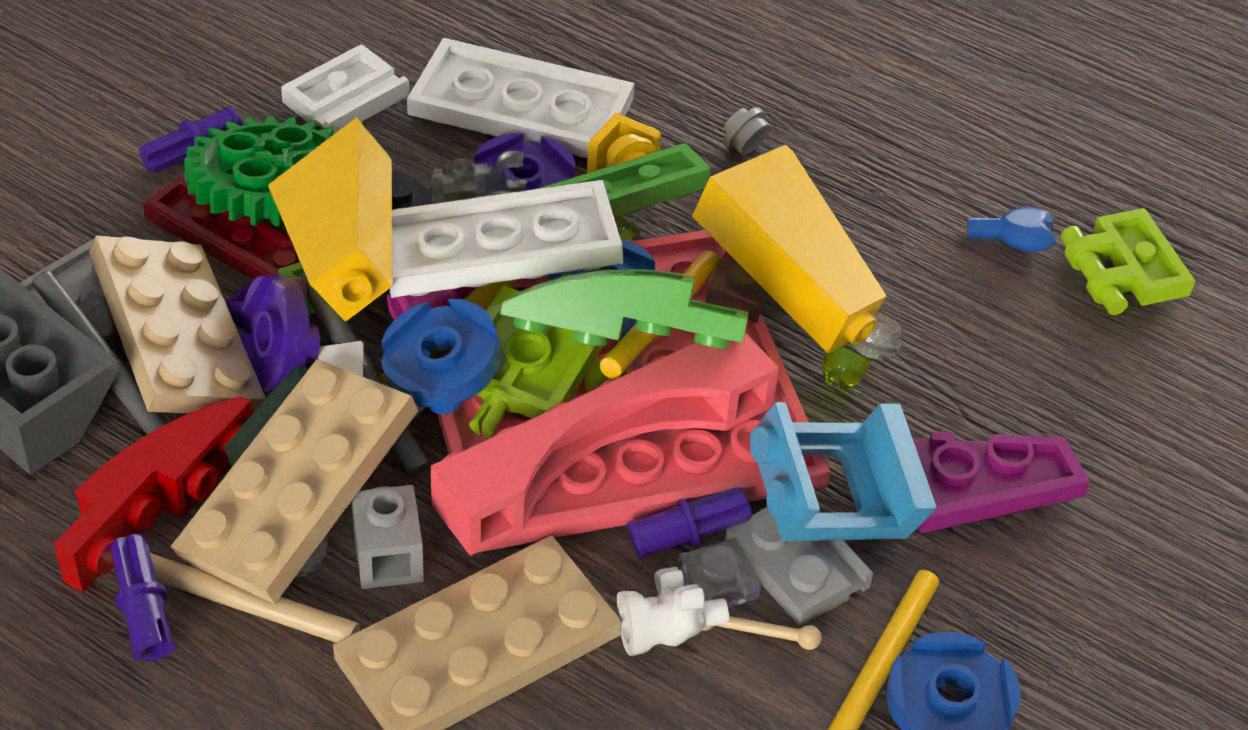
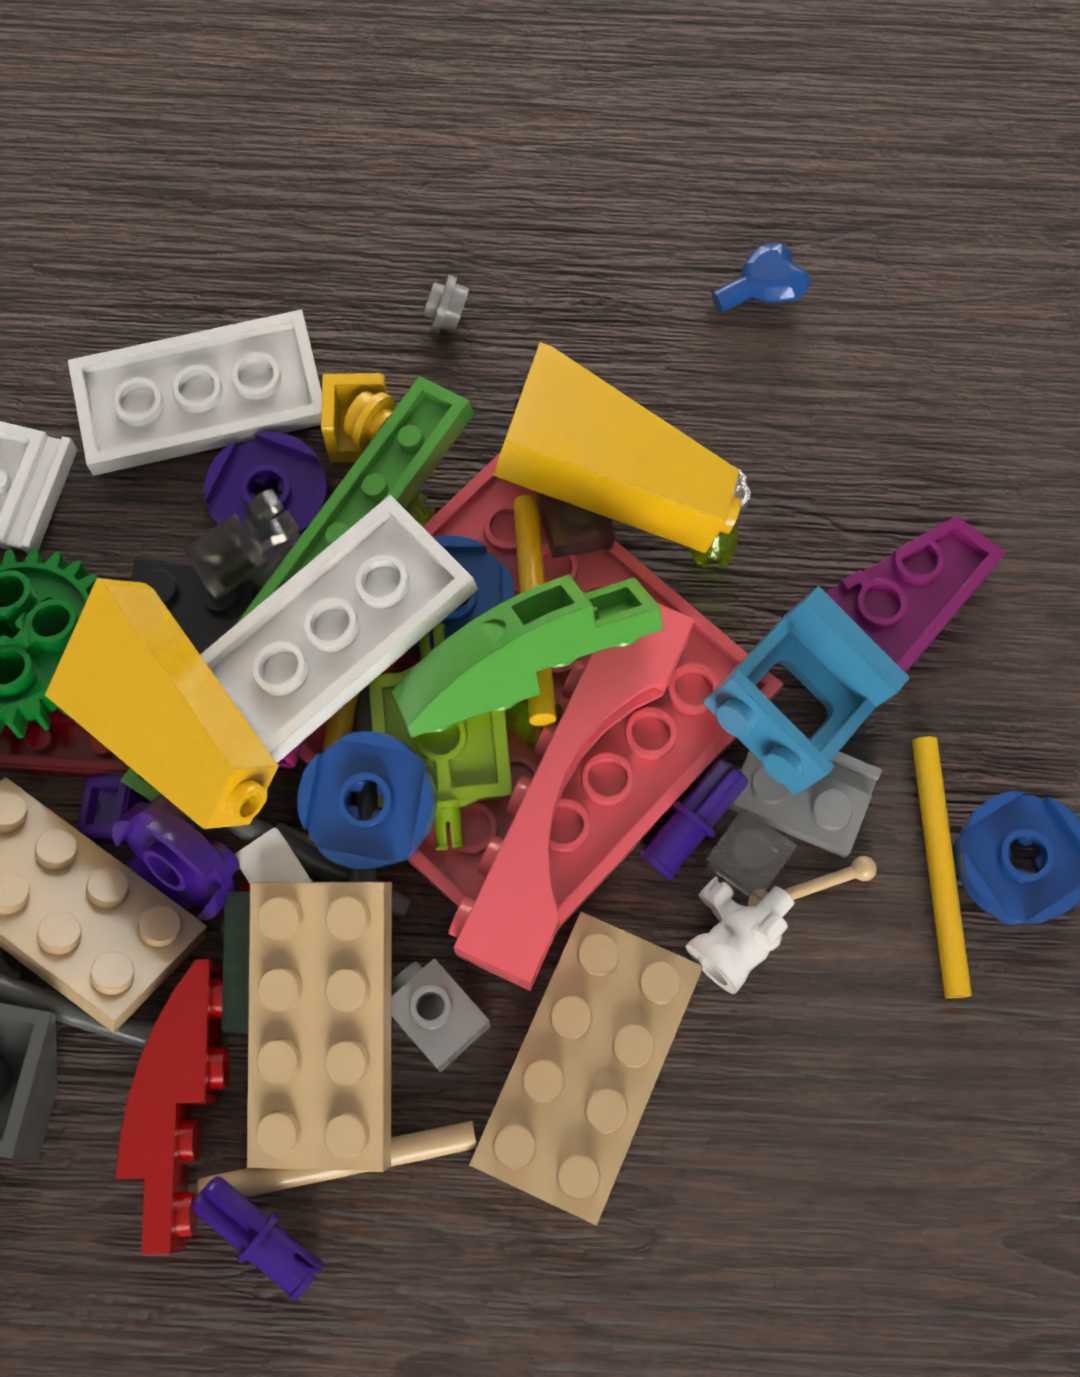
camera: 30 degrees left, 25 degrees up
lime plate [1060,208,1195,315] -> none

